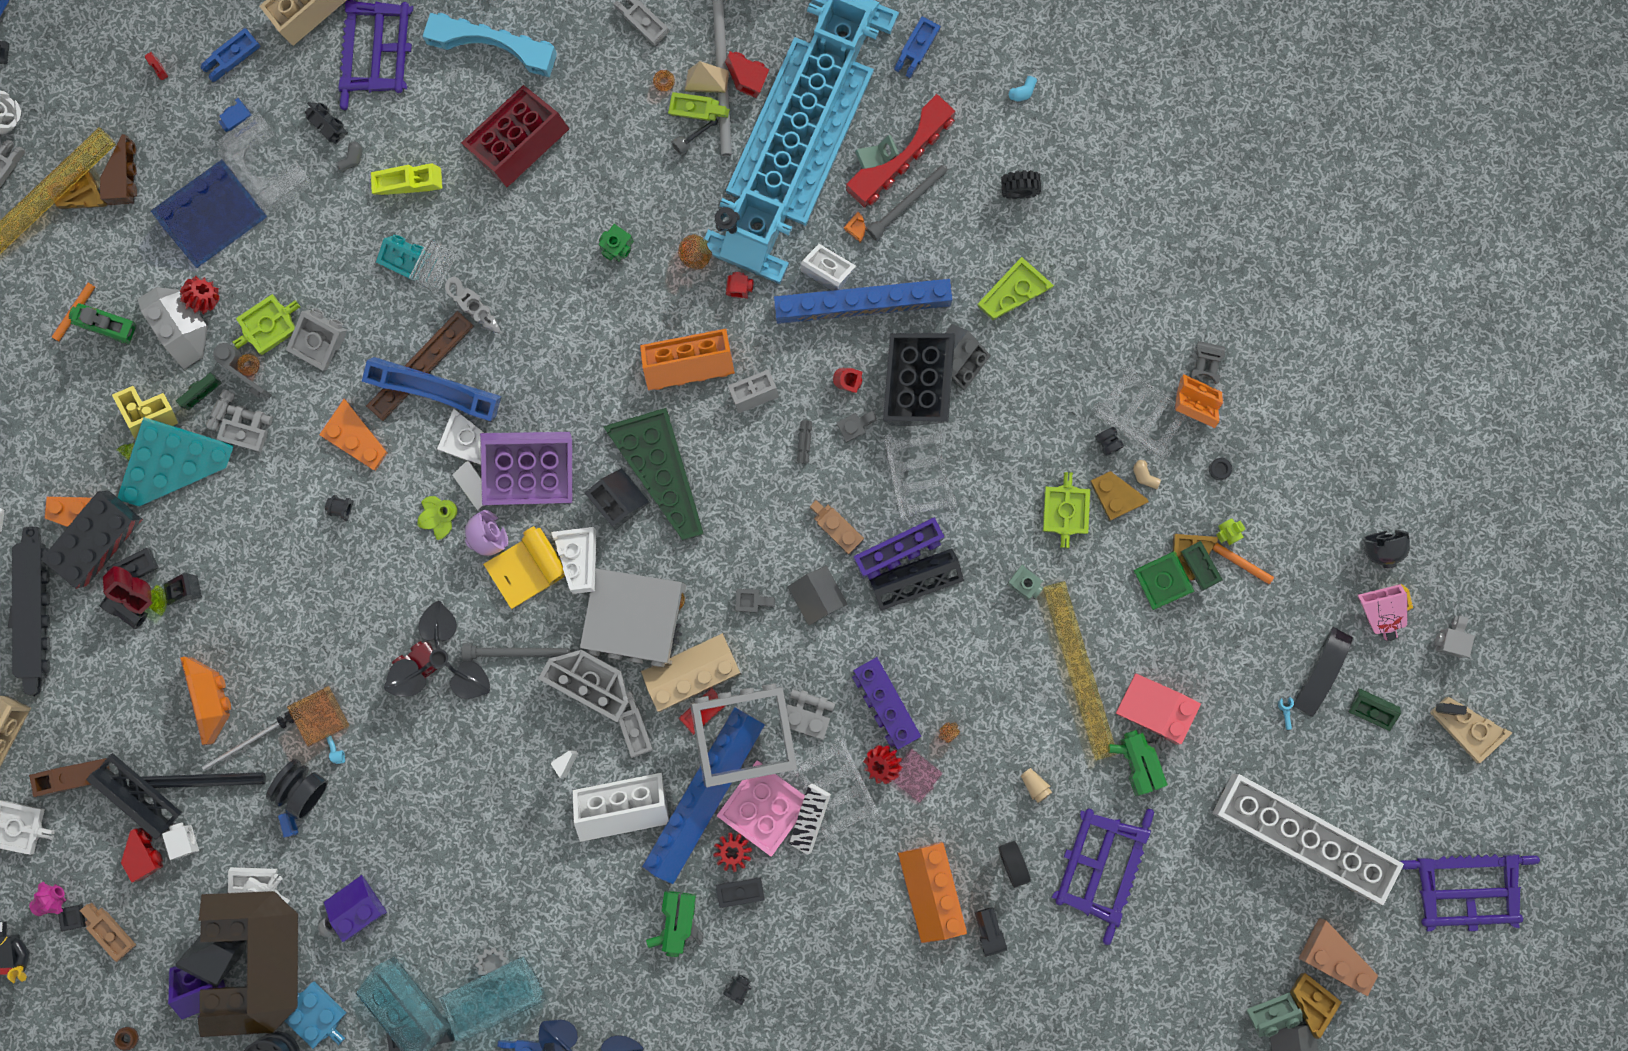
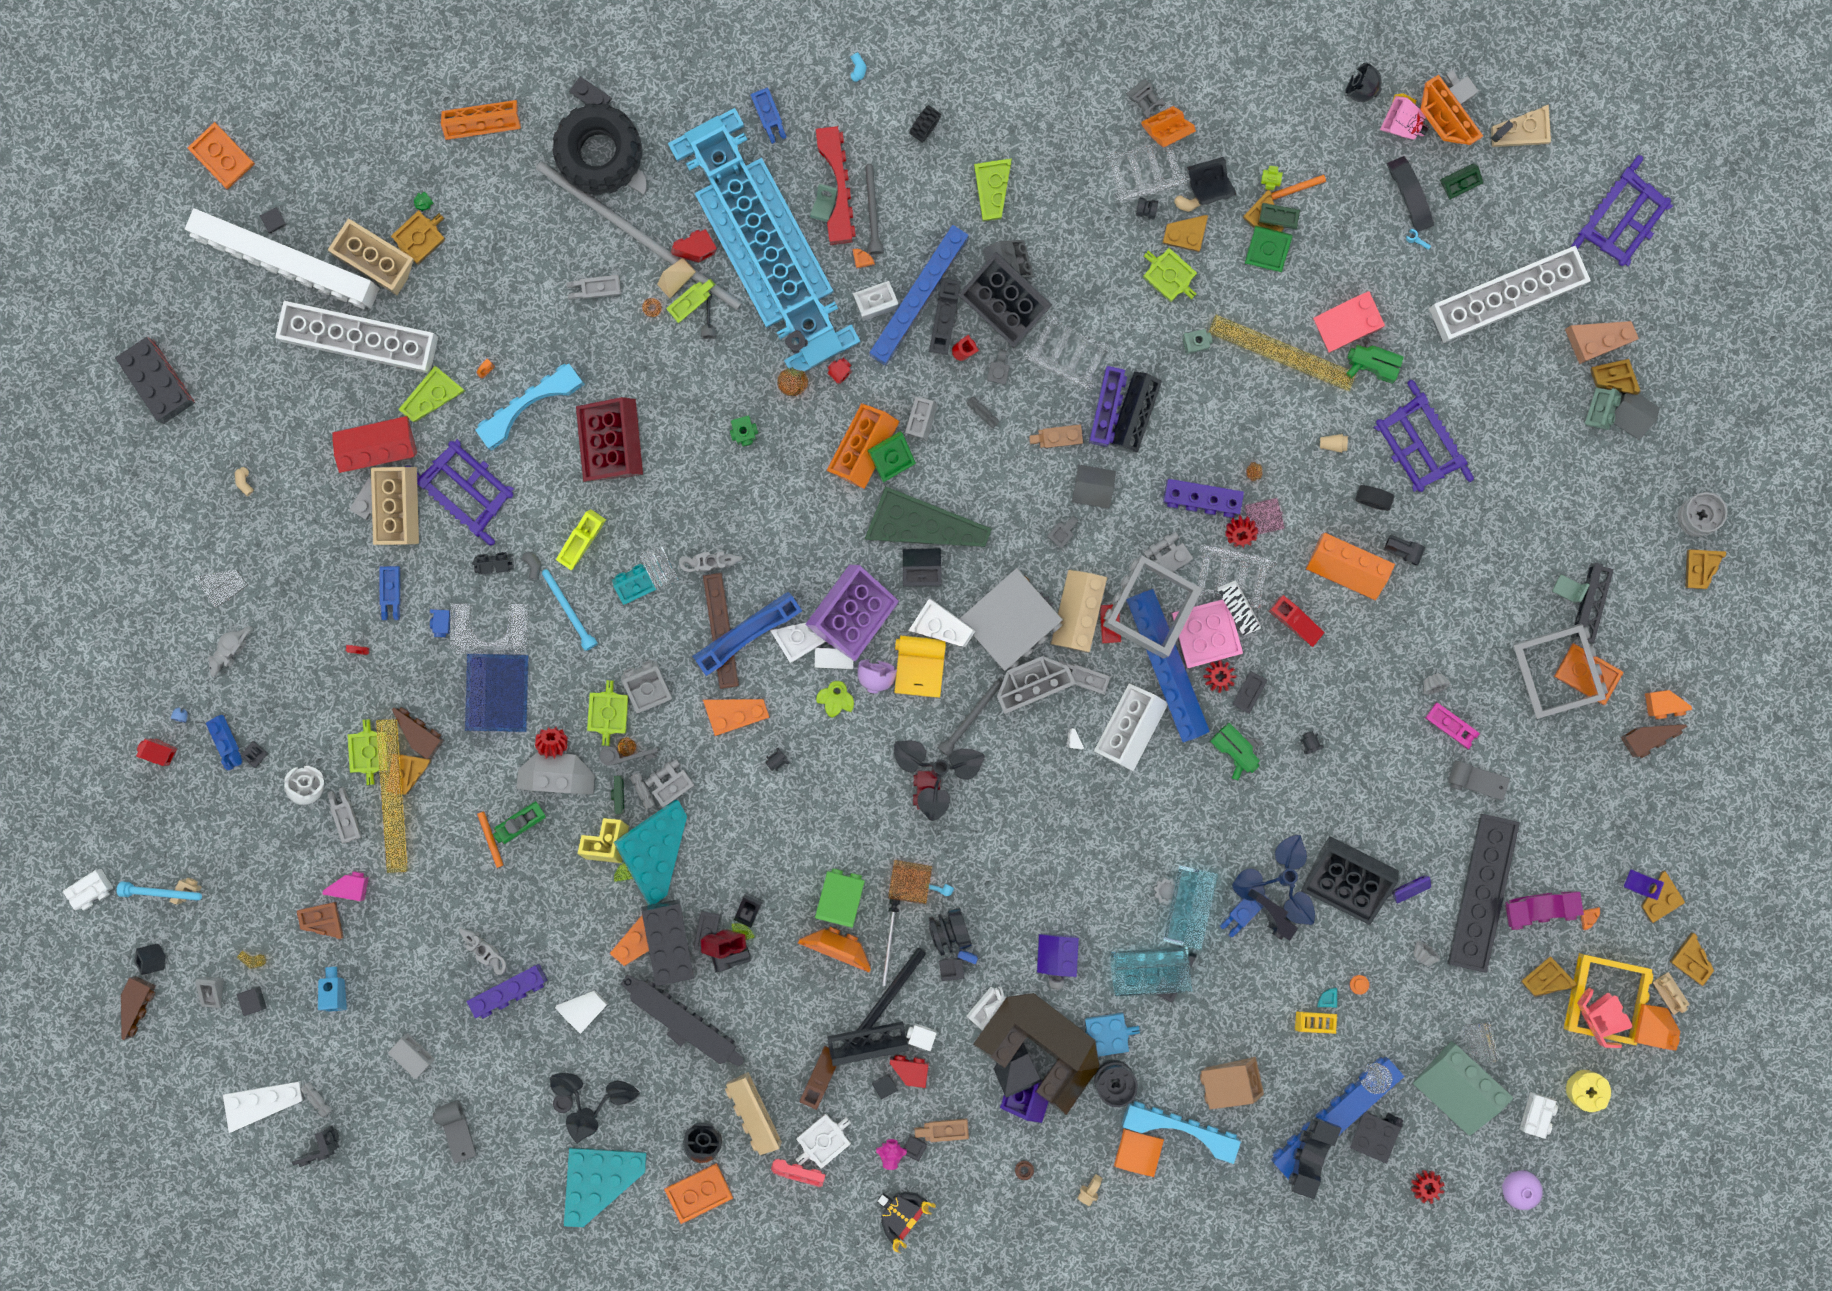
camera: 50 degrees left, 5 degrees up
black tile [1209,458,1232,480] -> none
none -> lime plate [347,719,390,785]
none -> medium azure piece [542,569,598,651]
none -> bright green slope [815,868,865,928]
none -> green tile [868,431,916,483]
none -> black slope [872,1074,898,1100]
none -> black slope [929,278,961,355]
none -> black panel [939,958,964,981]
none -> black bracket [1187,157,1236,205]
none -> red slope [1268,595,1325,647]
none -> orange wedge [1420,75,1483,145]

